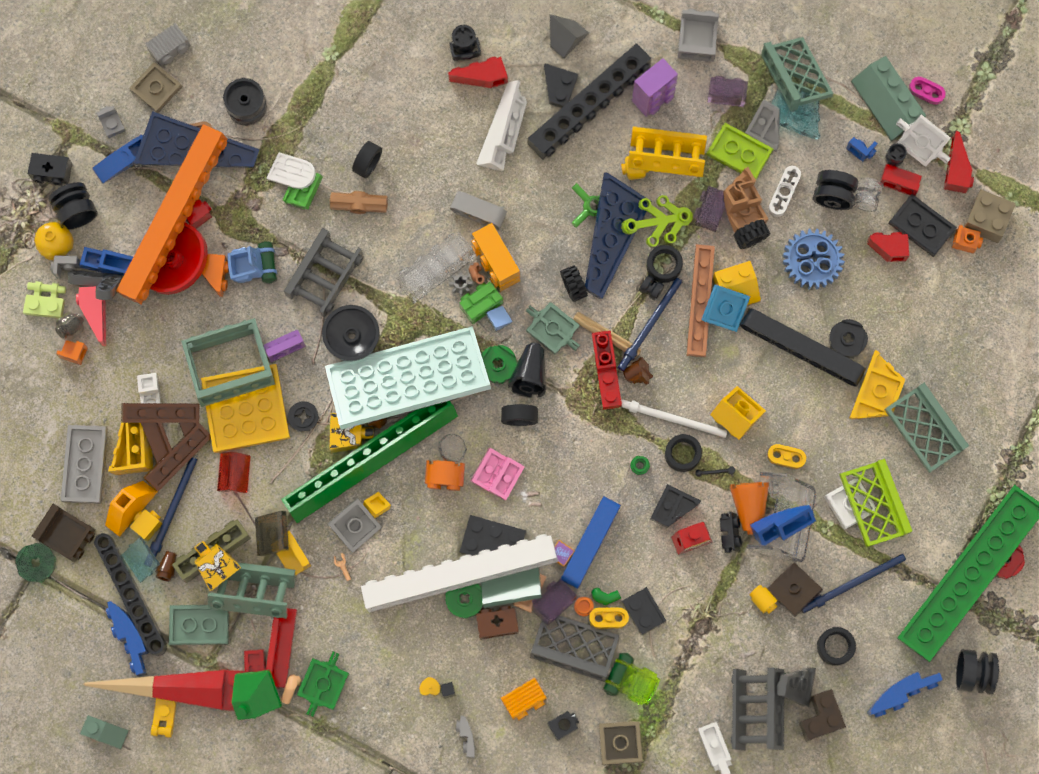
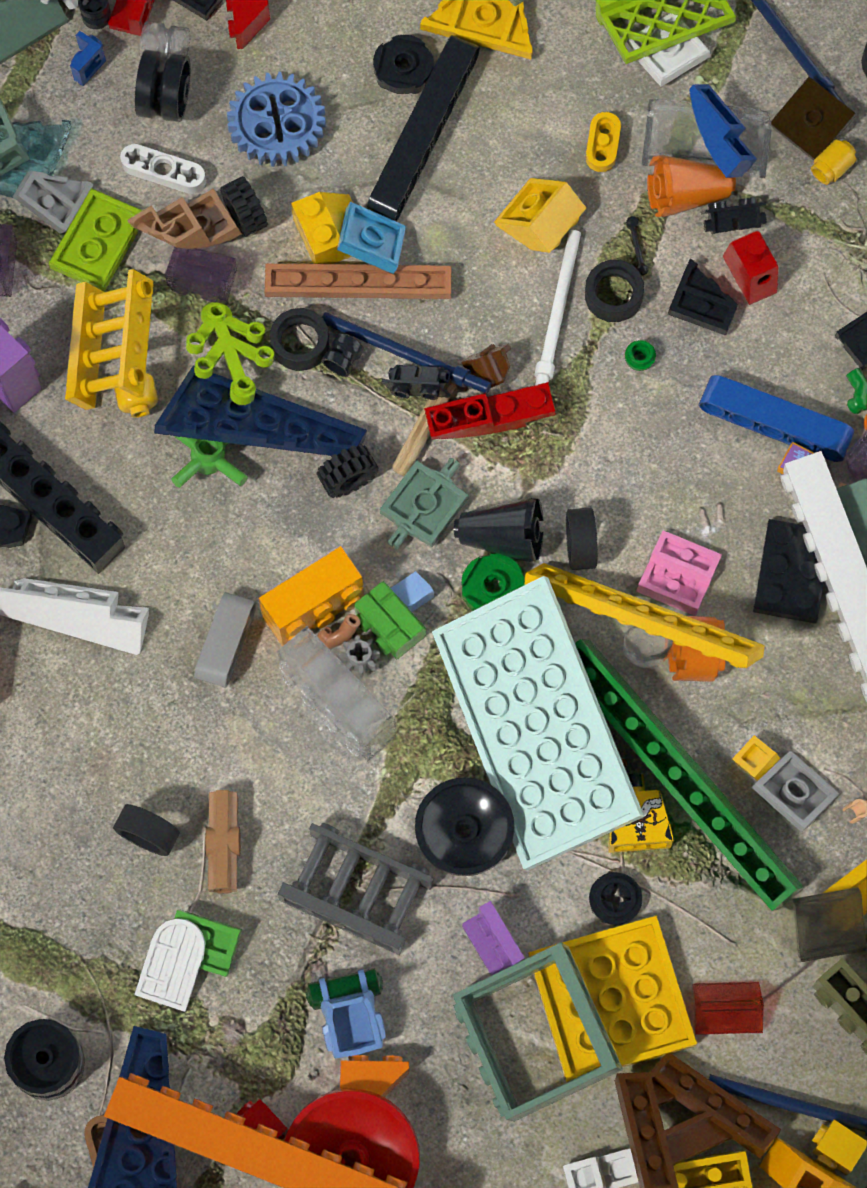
camera: 95 degrees left, 5 degrees down
none -> black hinge [382,365,451,400]
none -> yellow plate [525,563,765,668]

